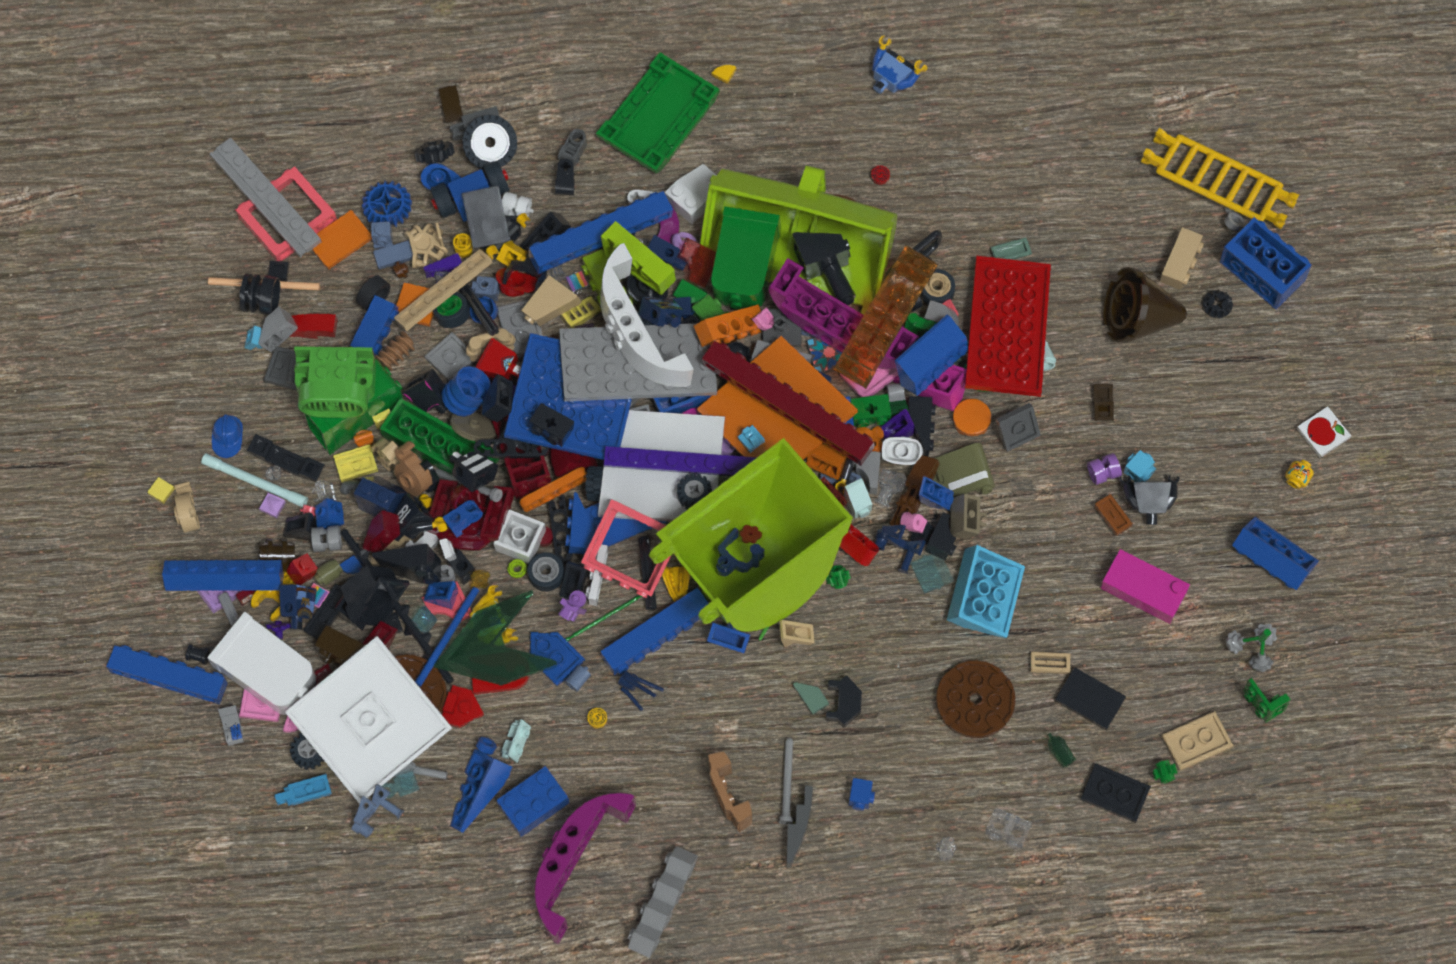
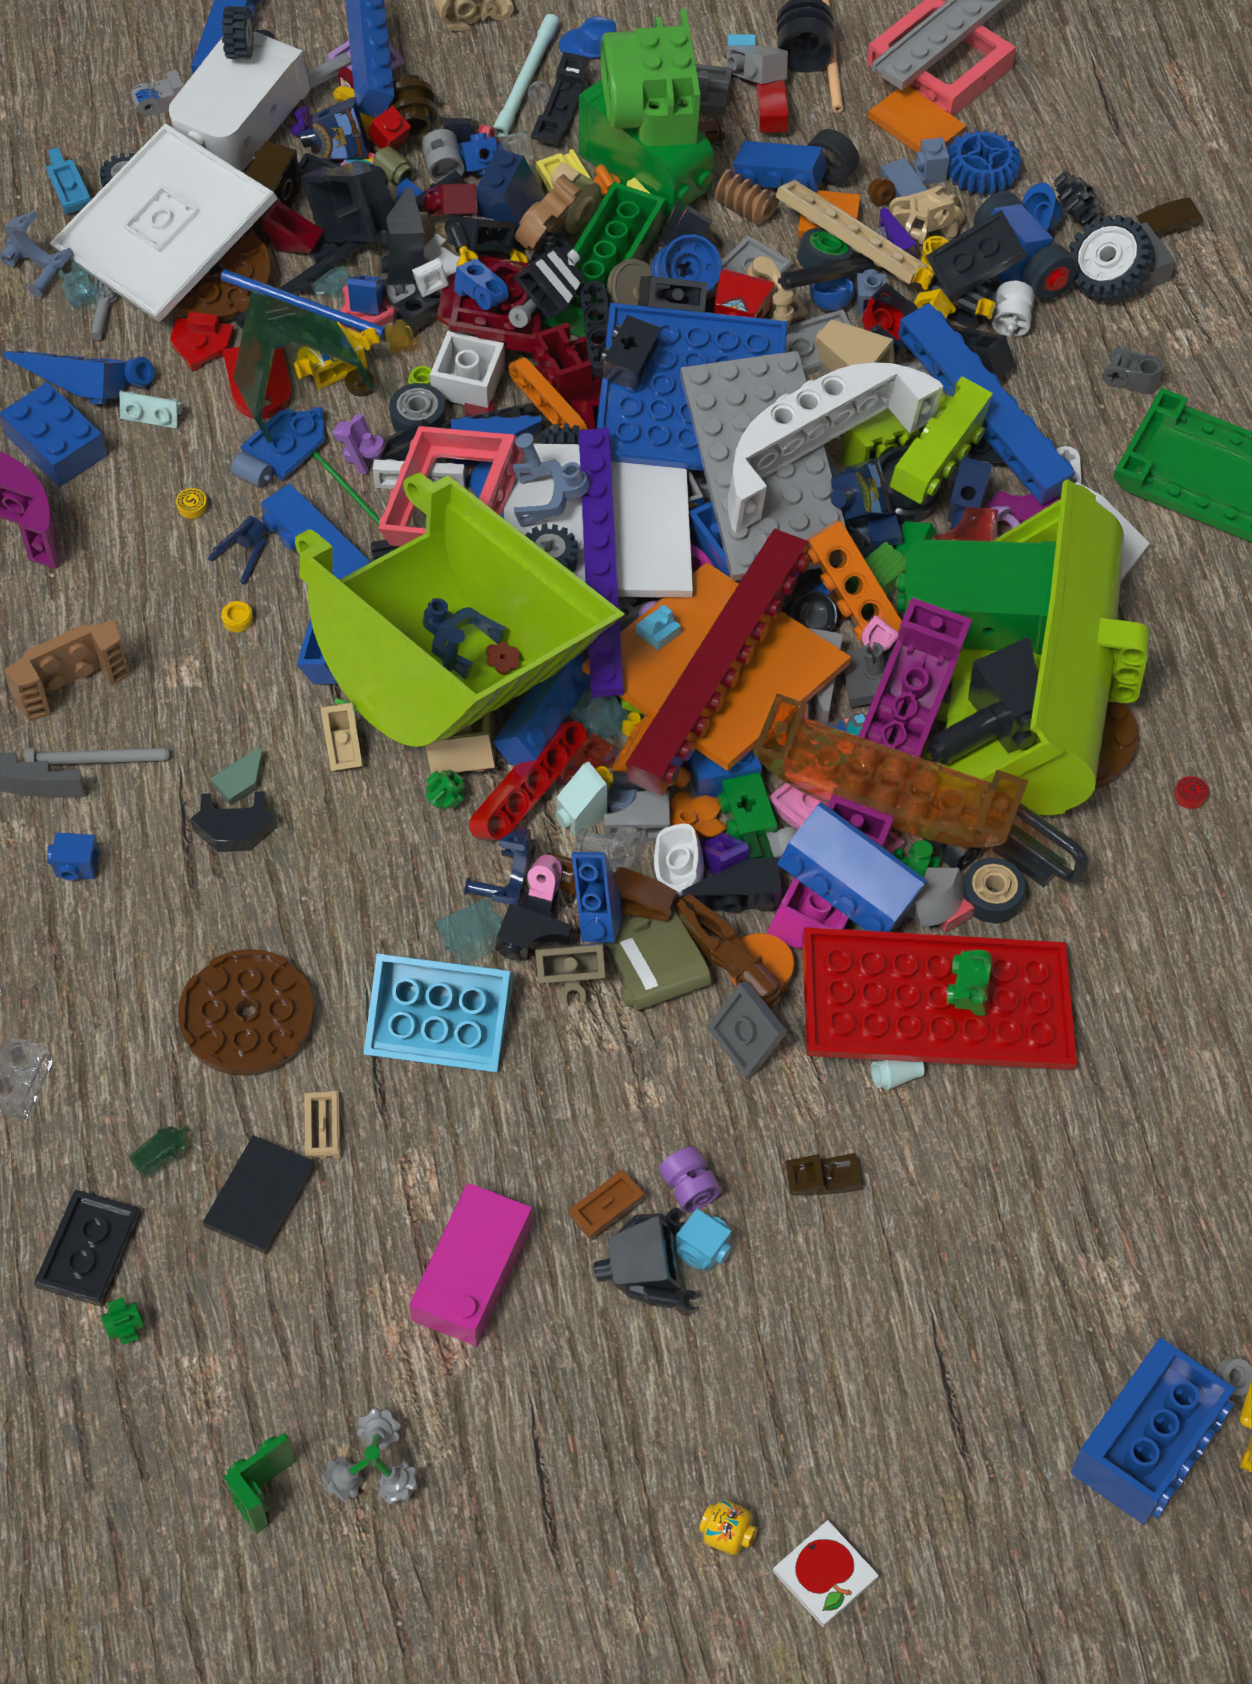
camera: 80 degrees right, 10 degrees down
lavender tile [259,492,286,519] -> none
black tile [268,261,289,281] -> none
black piece [555,159,575,196] -> none
sand green tile [991,238,1032,260] -> none
dark brown cone [1103,267,1187,343] -> none
tan brick [1160,227,1204,290] -> none
tan tile [1161,711,1233,771] -> none
black gear [1203,289,1233,318] -> none
blue slope [1232,517,1319,590] -> none
none -> yellow tile [221,601,253,632]
none -> black wheel [222,6,254,59]
none -> sand blue piece [513,433,590,527]
none -> reddish brown arm [677,894,781,1008]
none -> green piece [947,950,993,1016]

